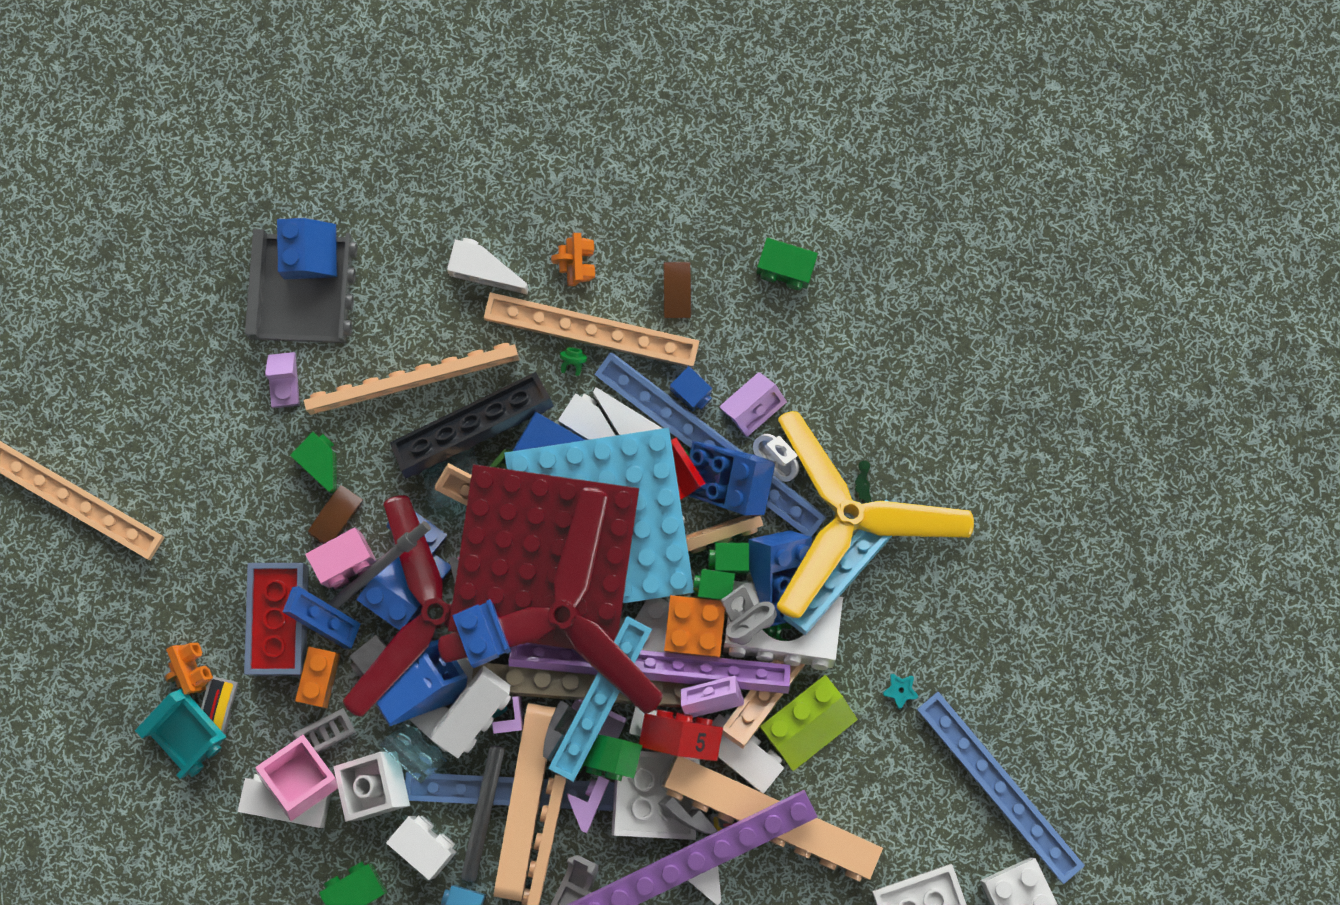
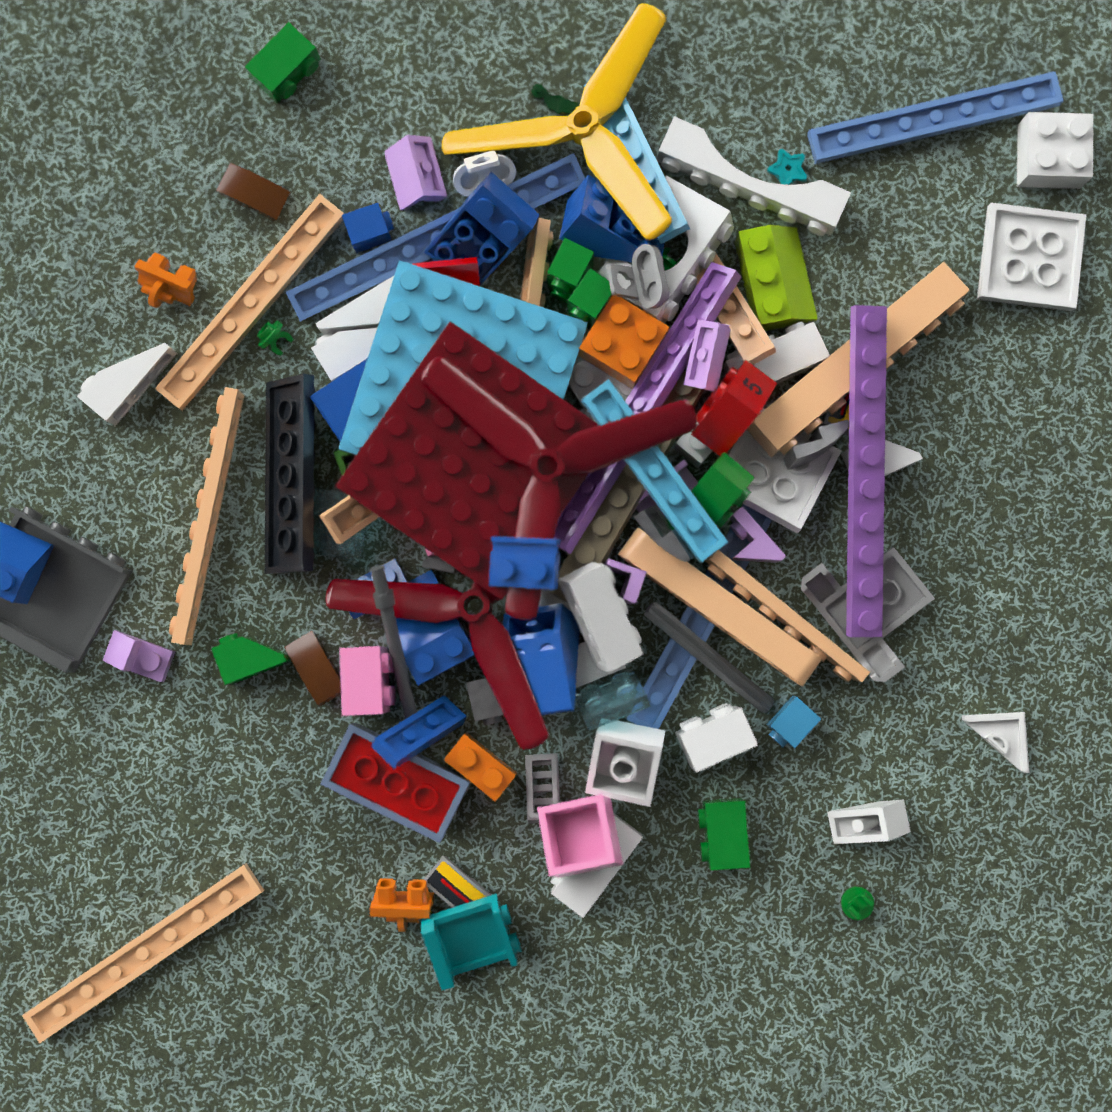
camera: 60 degrees left, 5 degrees up
none -> white arch [657,116,851,236]

